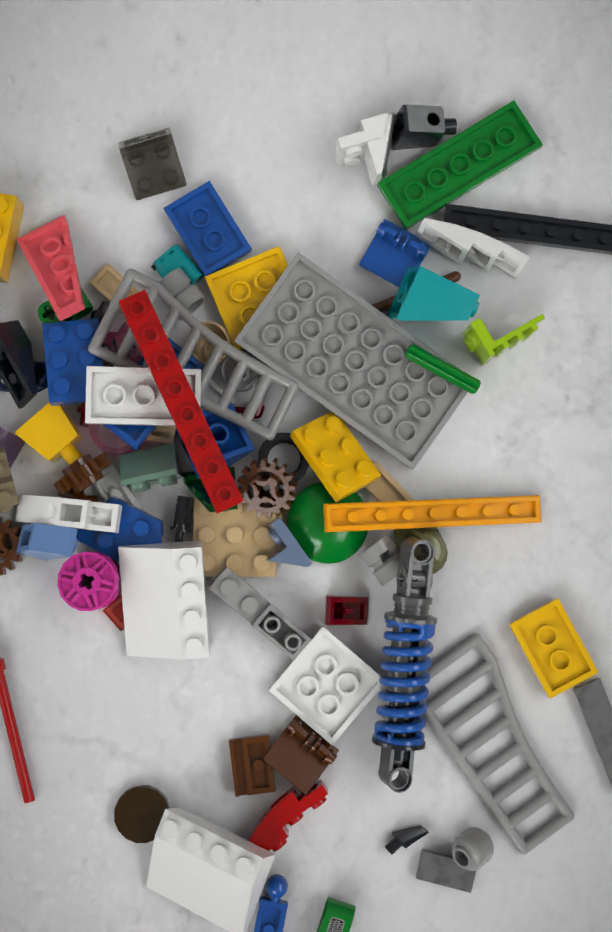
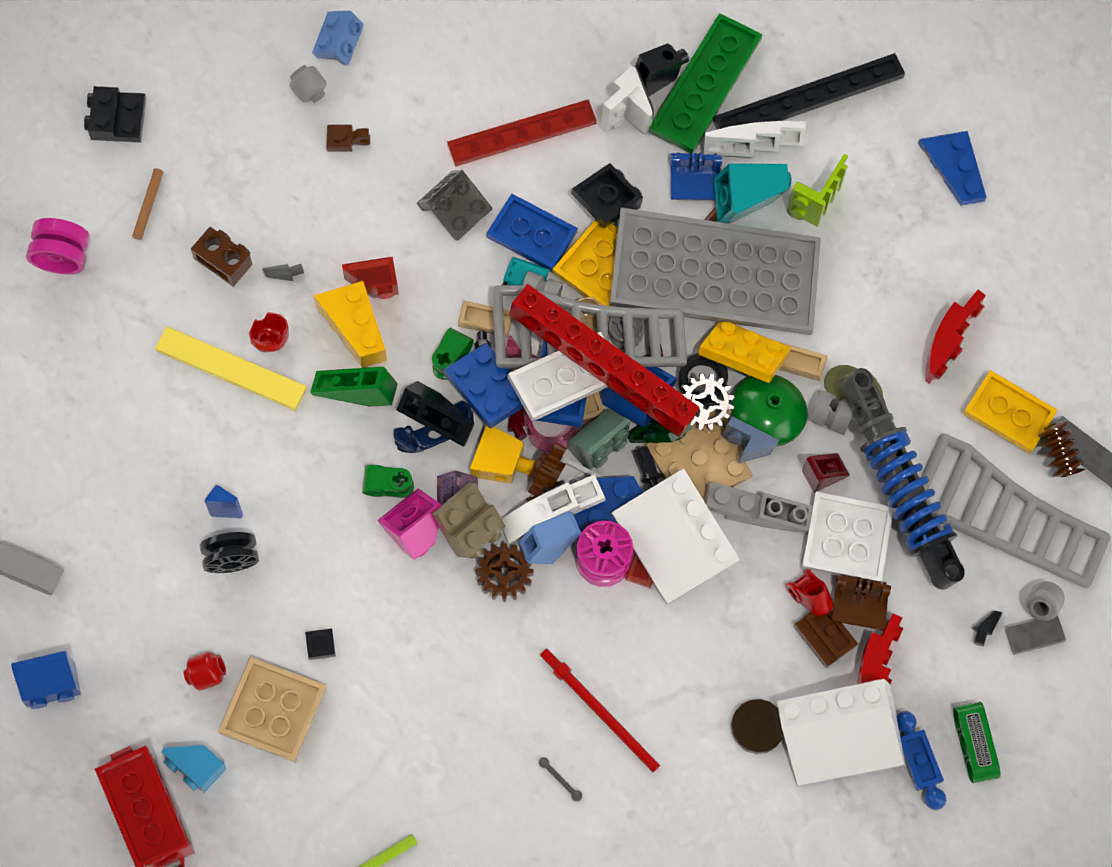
camera: 30 degrees left, 15 degrees down
coral wing [16,215,85,321] -> none
light orange tile [323,495,541,532] -> none
green axle [404,344,481,394] -> none
none -> reddish brown plate [326,125,370,152]
none -> clear red slope [342,256,399,299]
none -> clear red tile [447,99,597,167]
none -> black plate [571,163,643,229]
none -> red piece [785,569,834,616]
none -> red slope [925,290,986,384]
none -> reddish brown piece [1038,420,1086,478]

